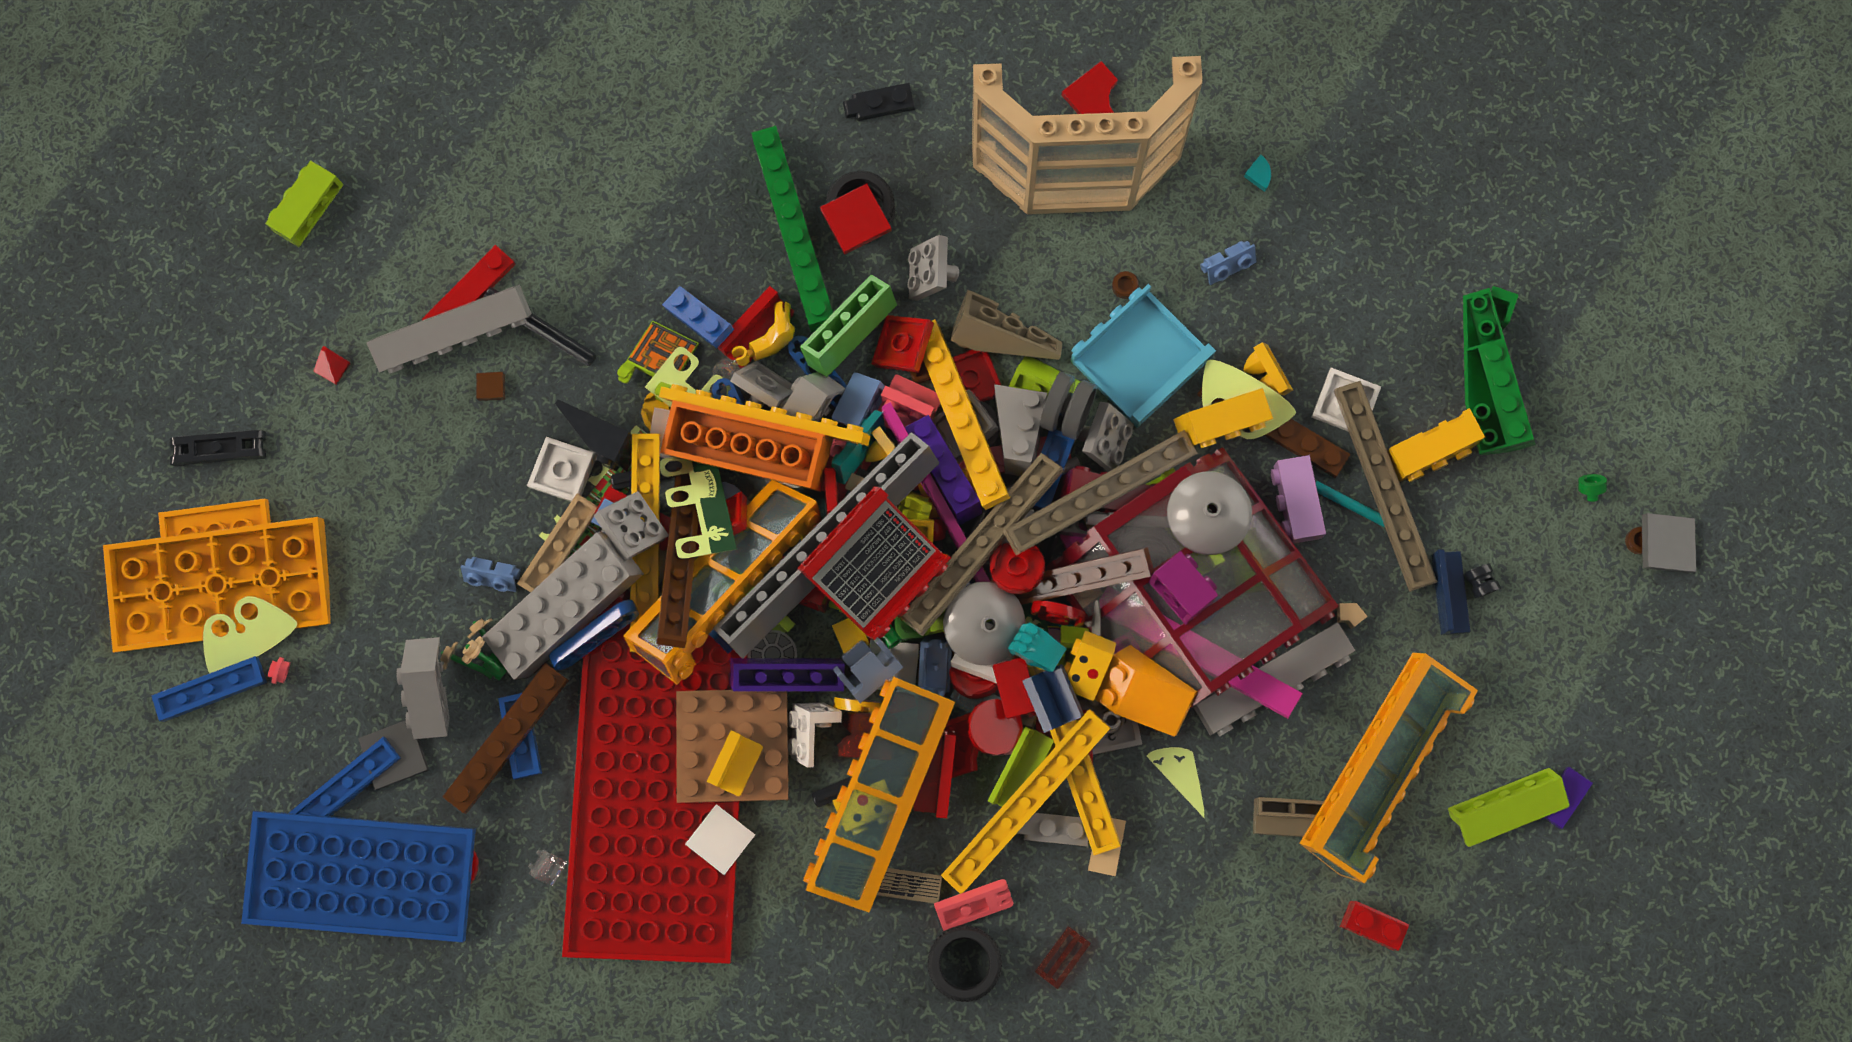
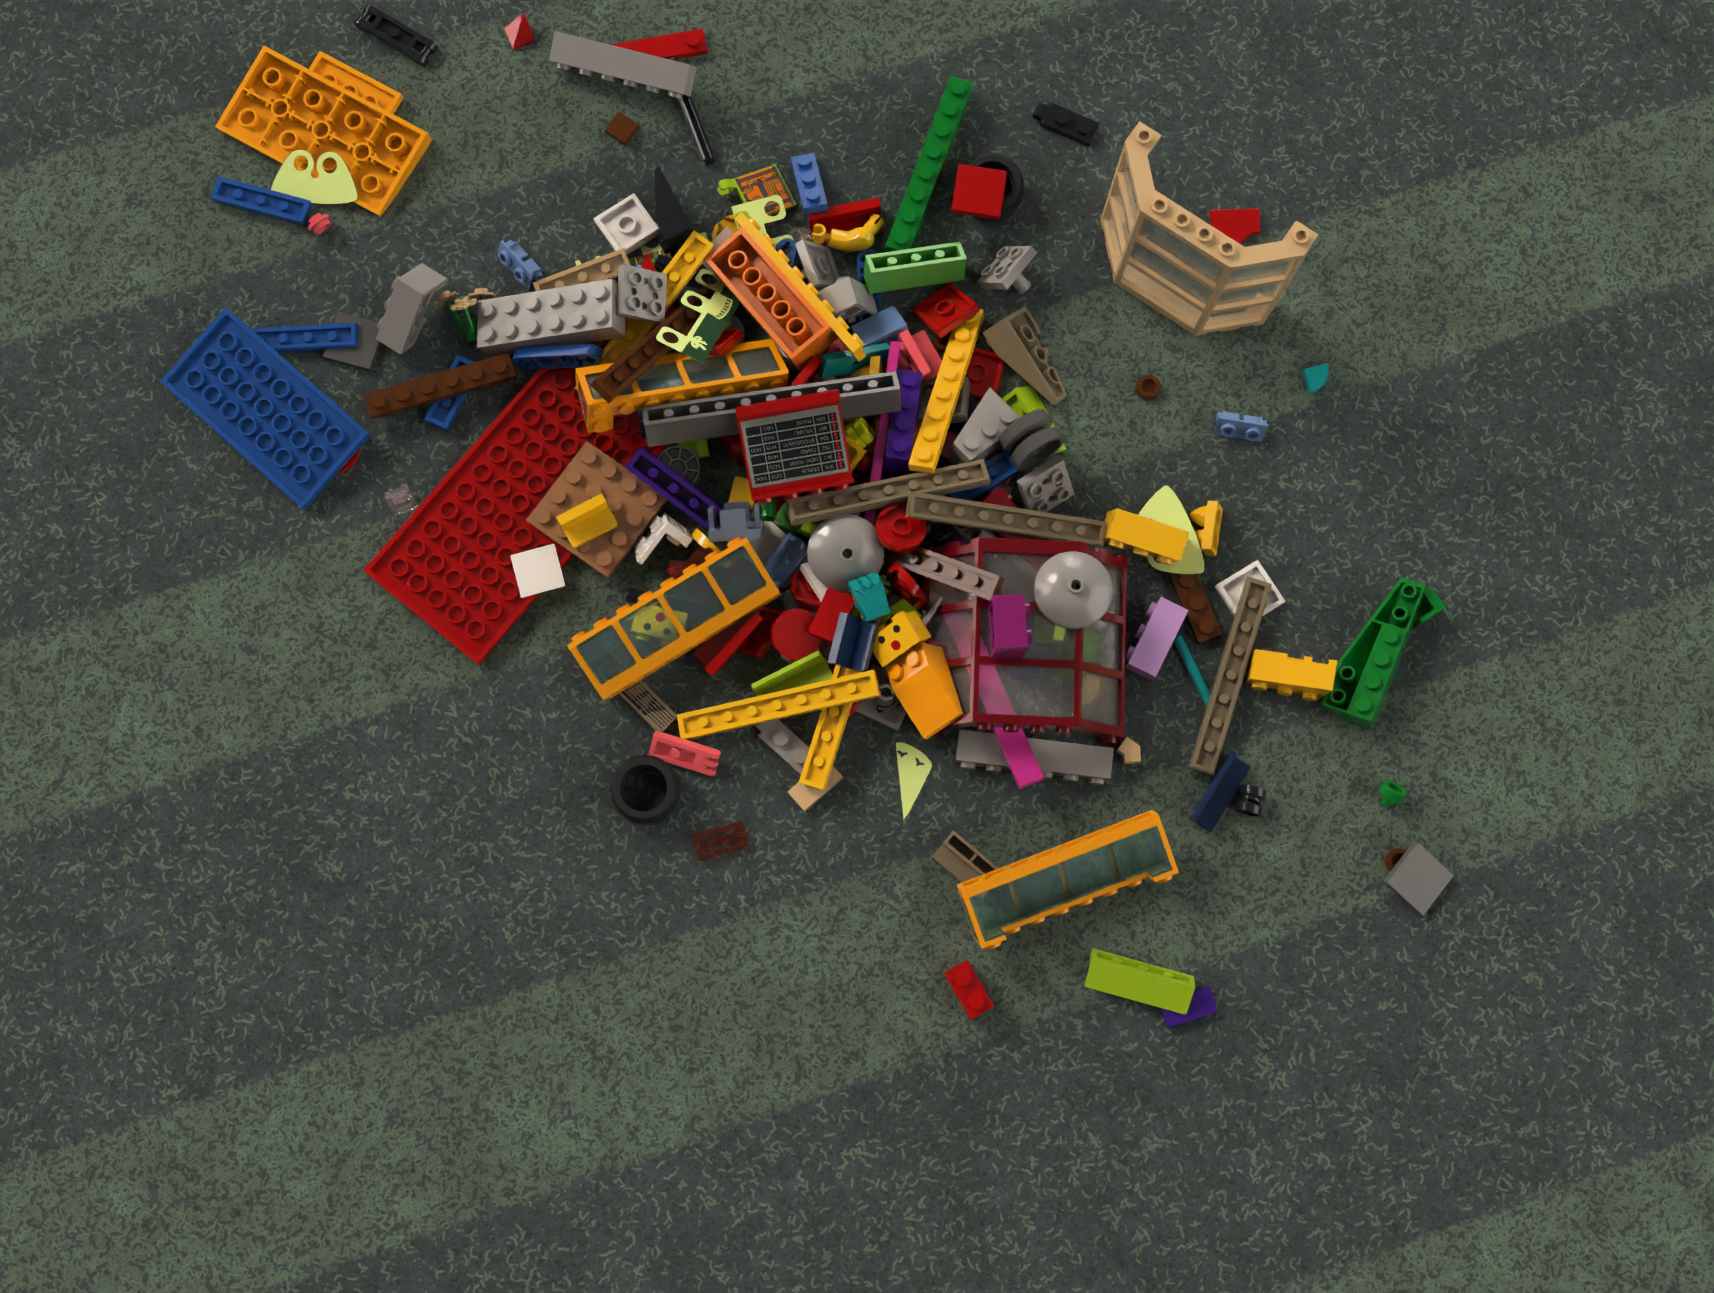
camera: 30 degrees right, 0 degrees up
medium azure panel [1071,284,1216,428] -> none

